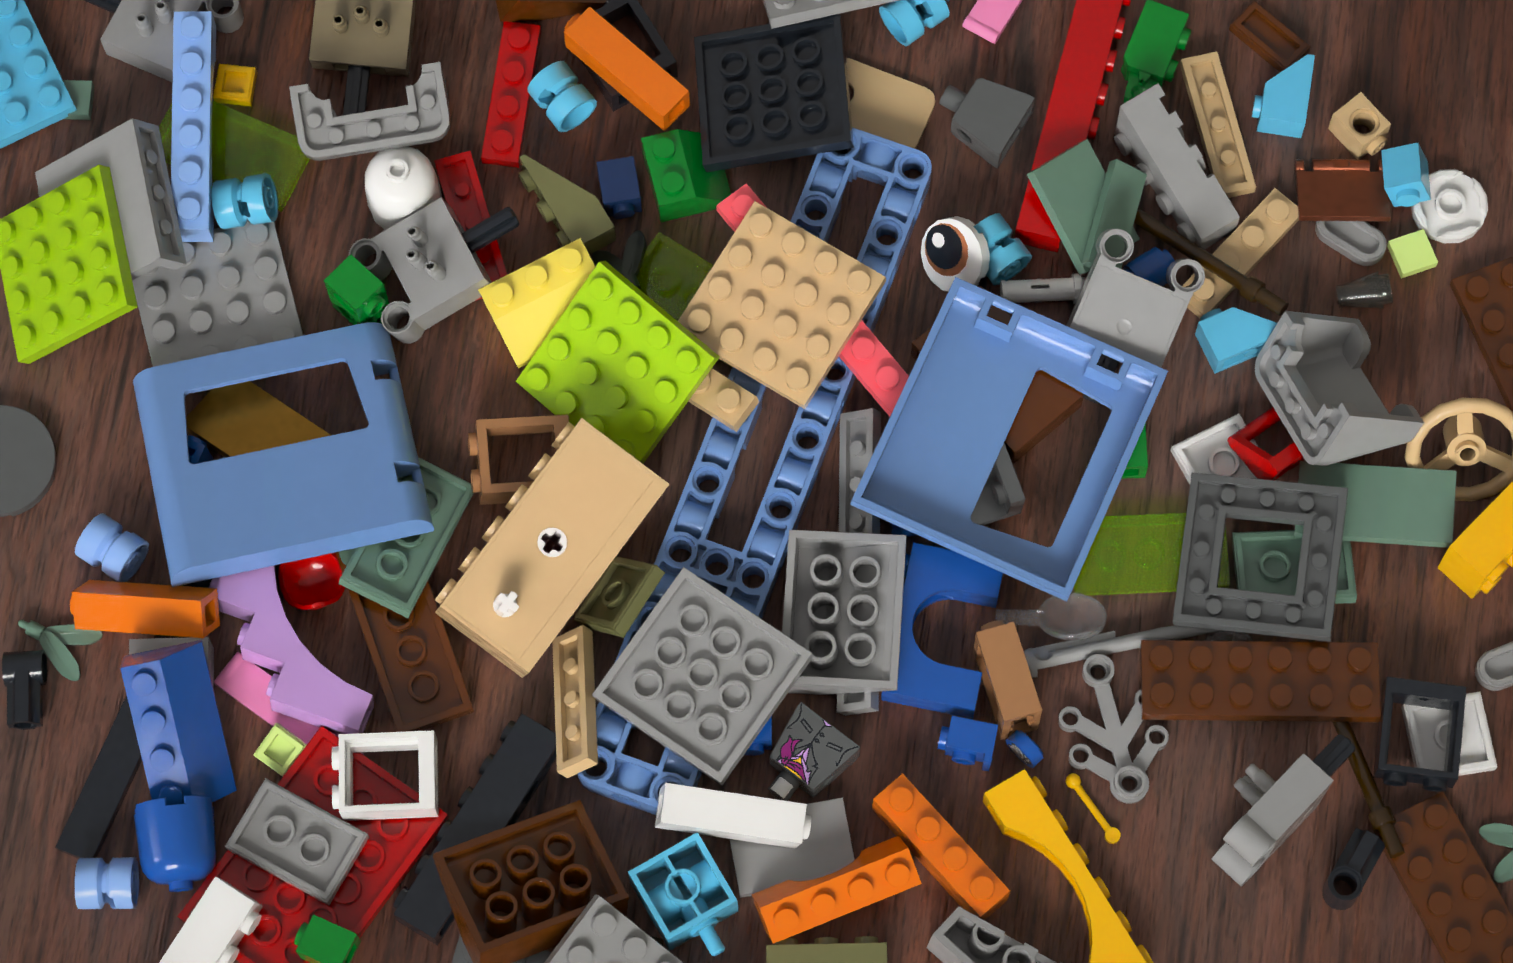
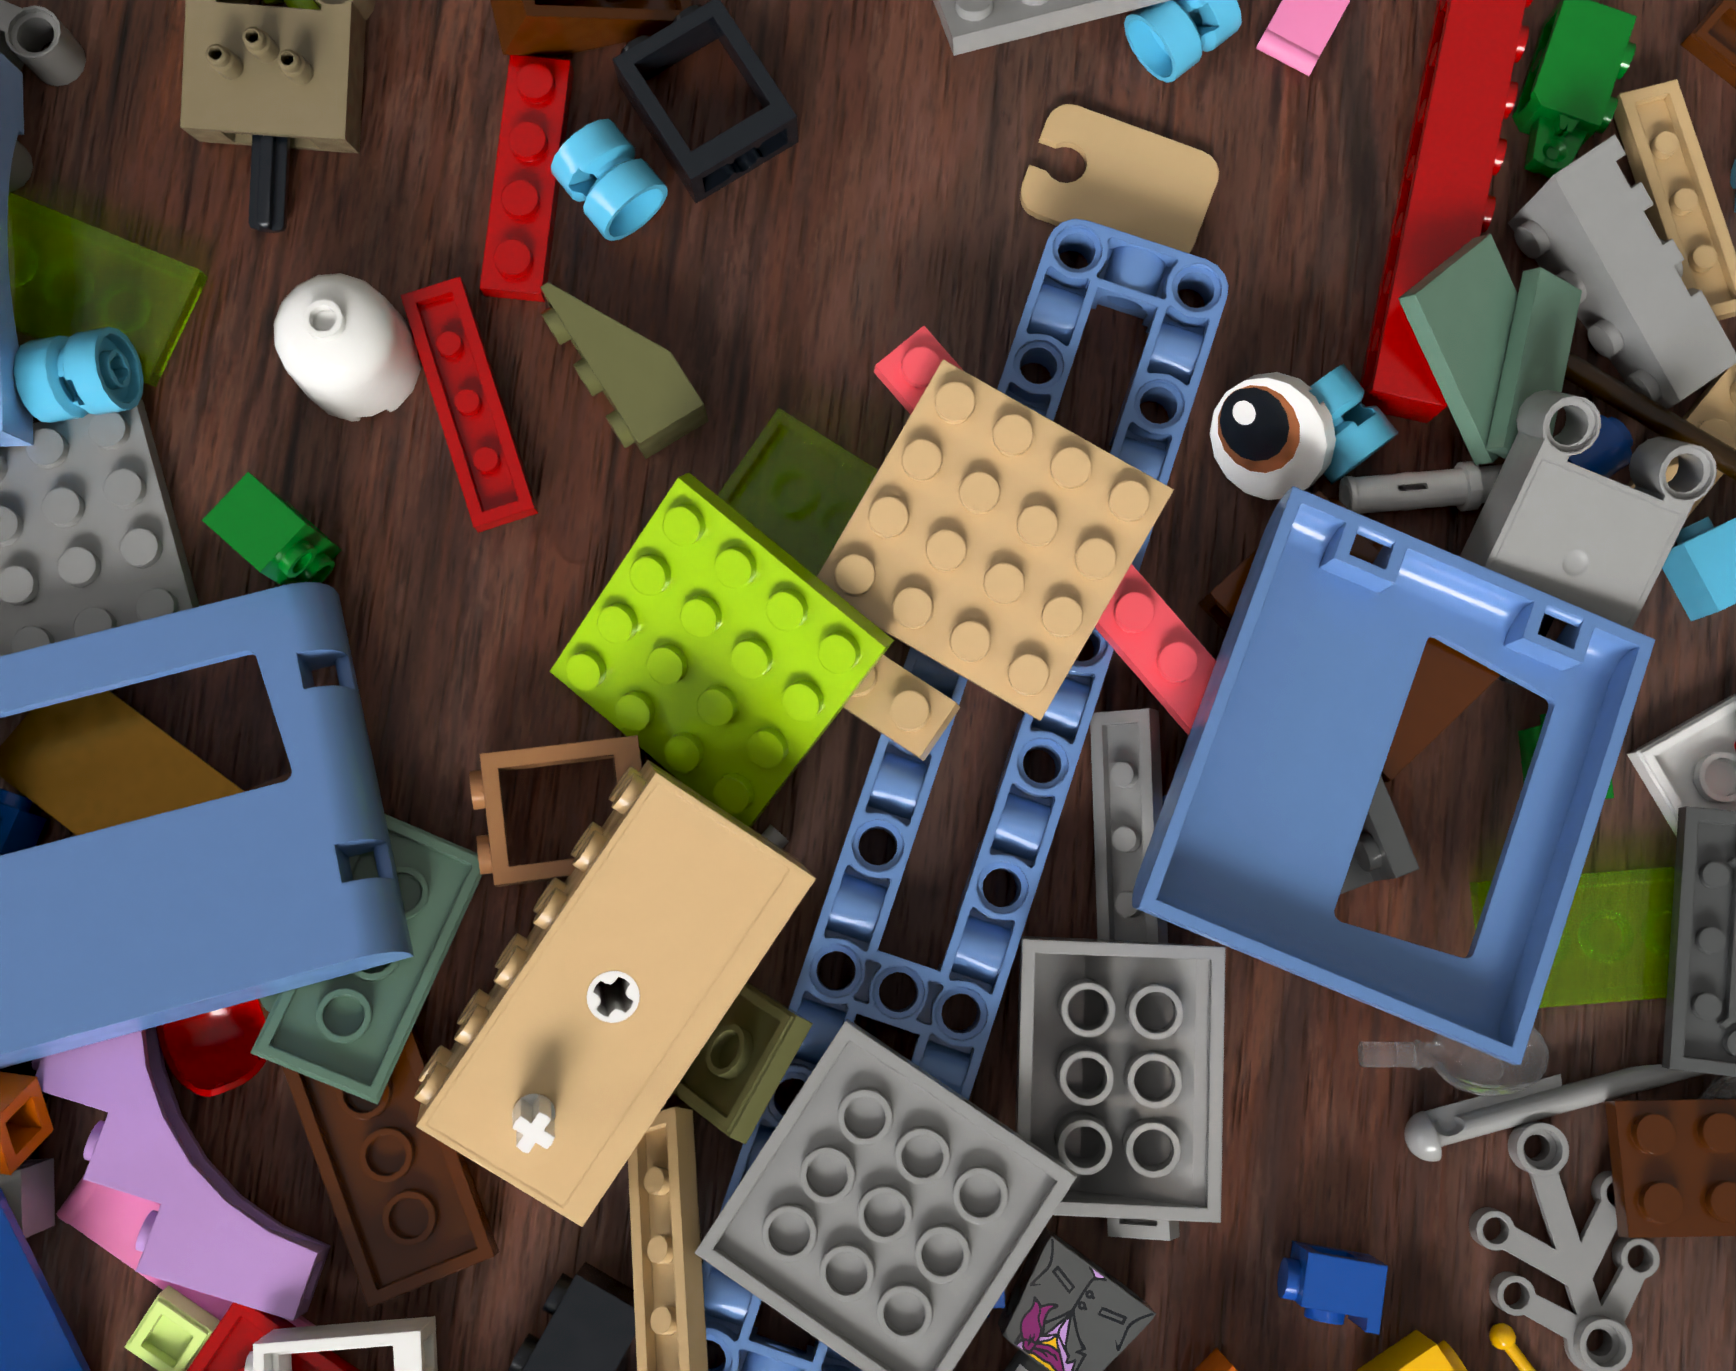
camera: 10 degrees left, 10 degrees up
yellow tile [213,63,257,107] -> none
light grey windscreen [289,62,450,161] -> none
light grey piece [349,197,519,344] -> none
light yellow slope [478,238,595,369] -> none
orange brick [564,6,690,131] -> none
pearl dark grey piece [592,230,647,290] -> none
dark blue brick [596,156,642,219] -> none
green slope [641,129,731,223] -> none
black plate [694,14,854,172] -> none
blue arch [881,542,1003,719] -> none
dark grey torso [939,78,1035,169] -> none
medium nougat window [973,620,1042,740] -> none
blue tile [1006,730,1043,768] -> none

